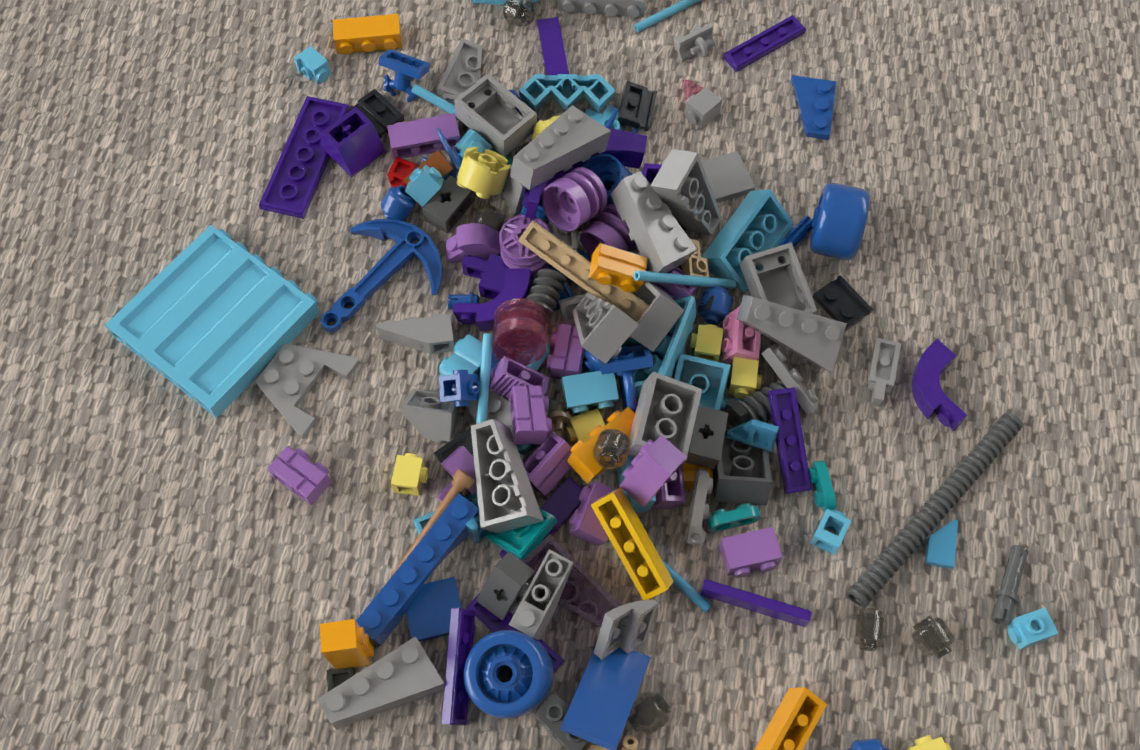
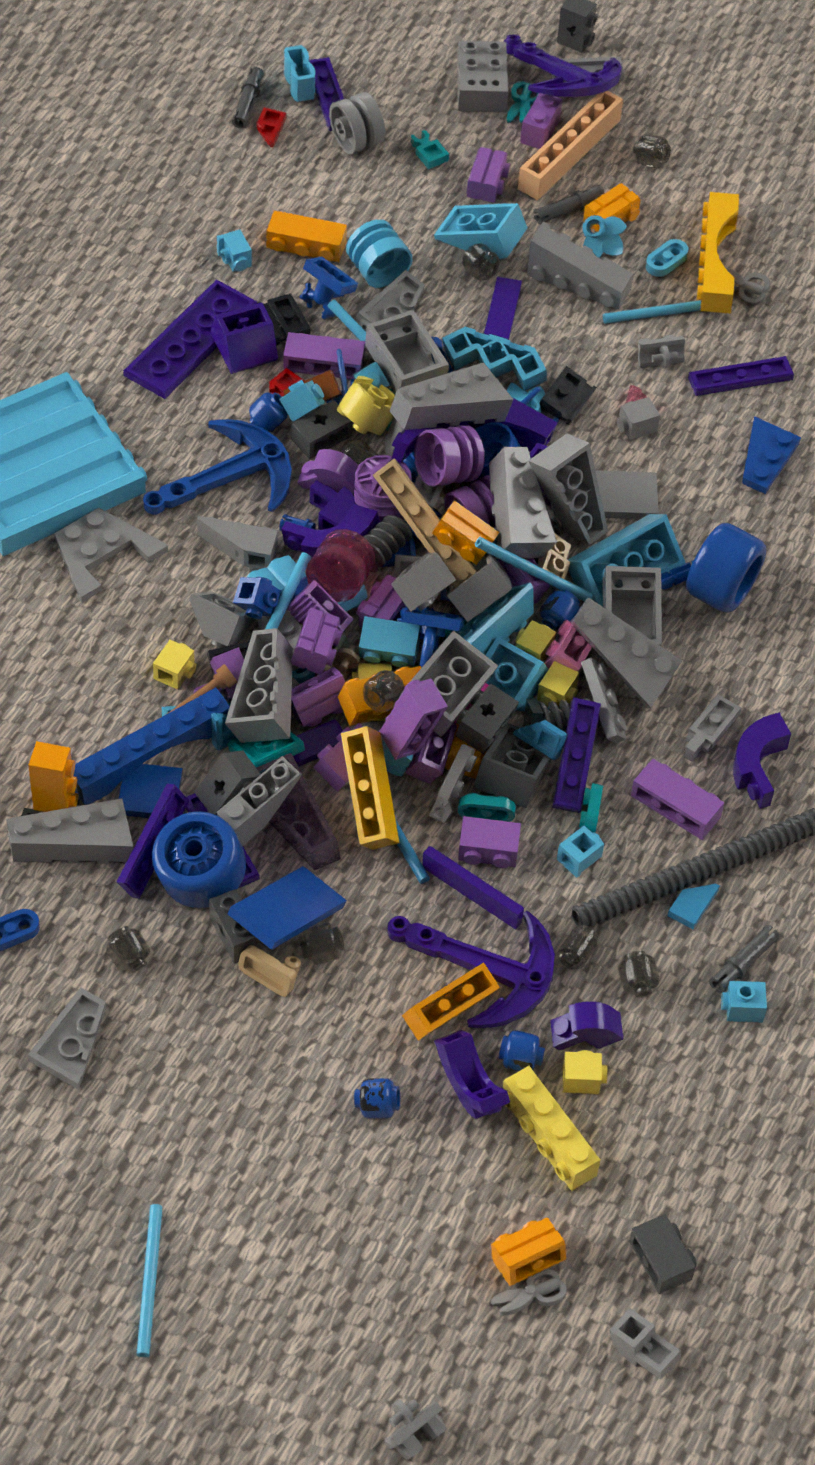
camera: 15 degrees right, 10 degrees down
medium lavender brick [268,446,332,505] -> none
light grey slope [594,600,658,660] -> none
black plate [813,275,873,332] -> none
none -> medium azure wheel [346,220,413,288]
none -> dark purple piece [387,911,555,1028]
none -> dark purple brick [550,1001,624,1050]
none -> medium lavender brick [631,759,724,840]

